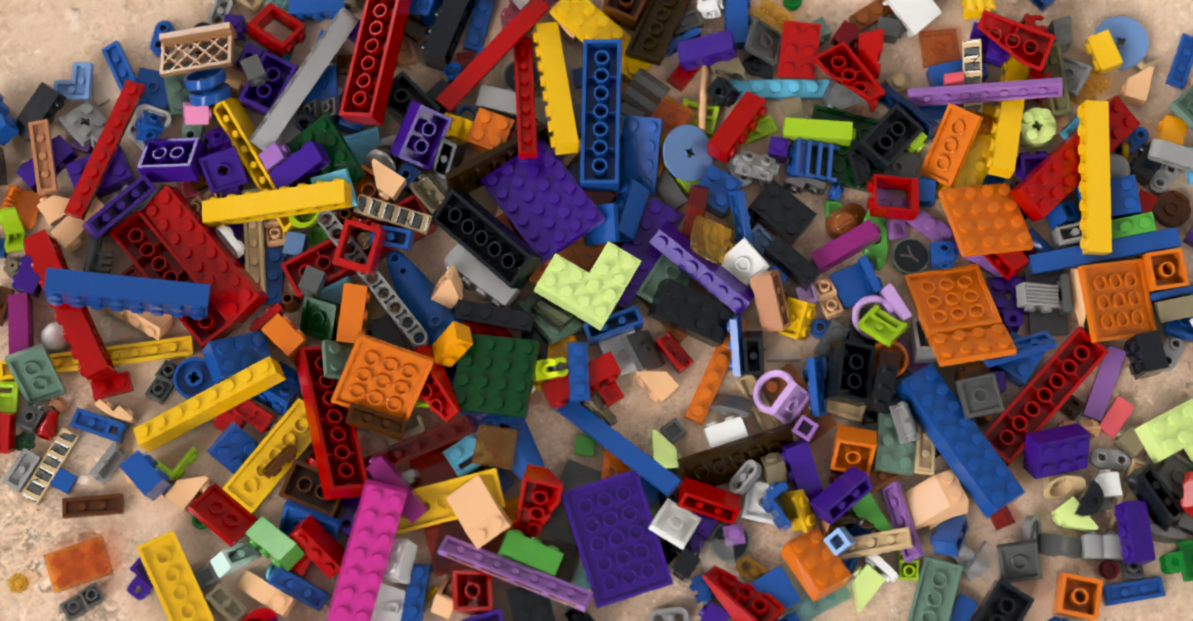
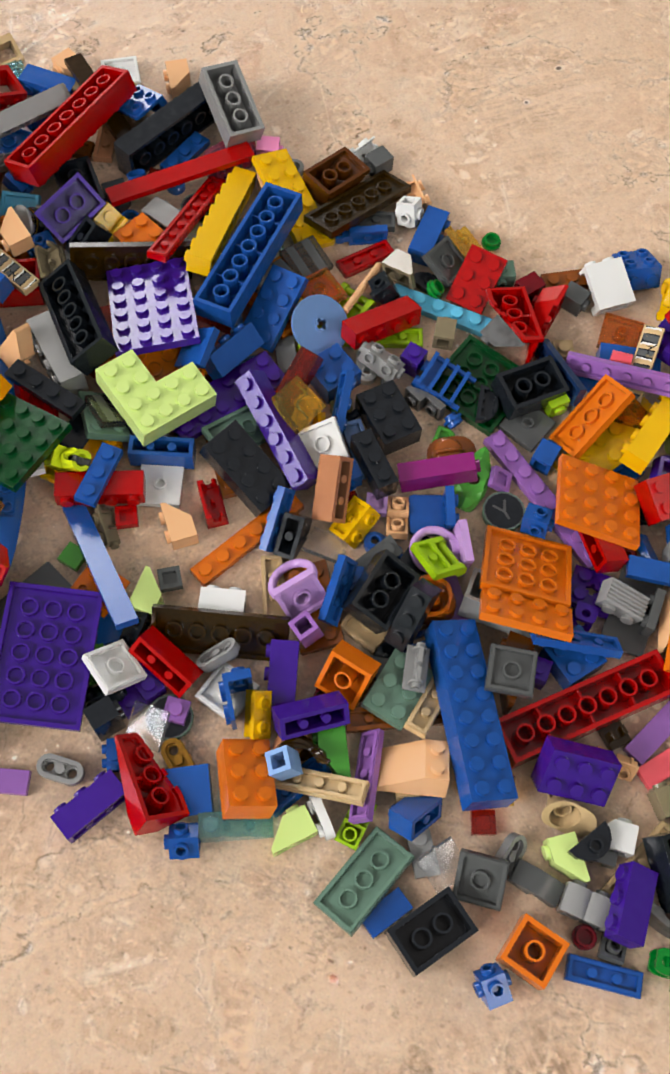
camera: 20 degrees right, 10 degrees down
dark grey plate [621,330,666,372] -> none
dark purple brick [676,29,738,71] -> none
flat silver slope [709,394,754,419] -> none
dark tan brick [760,452,788,487] -> none
lime brick [782,117,856,146] -> none
red window [866,174,919,221] -> none
light grey plate [1089,448,1130,471] -> none
none -> green plate [426,279,445,299]

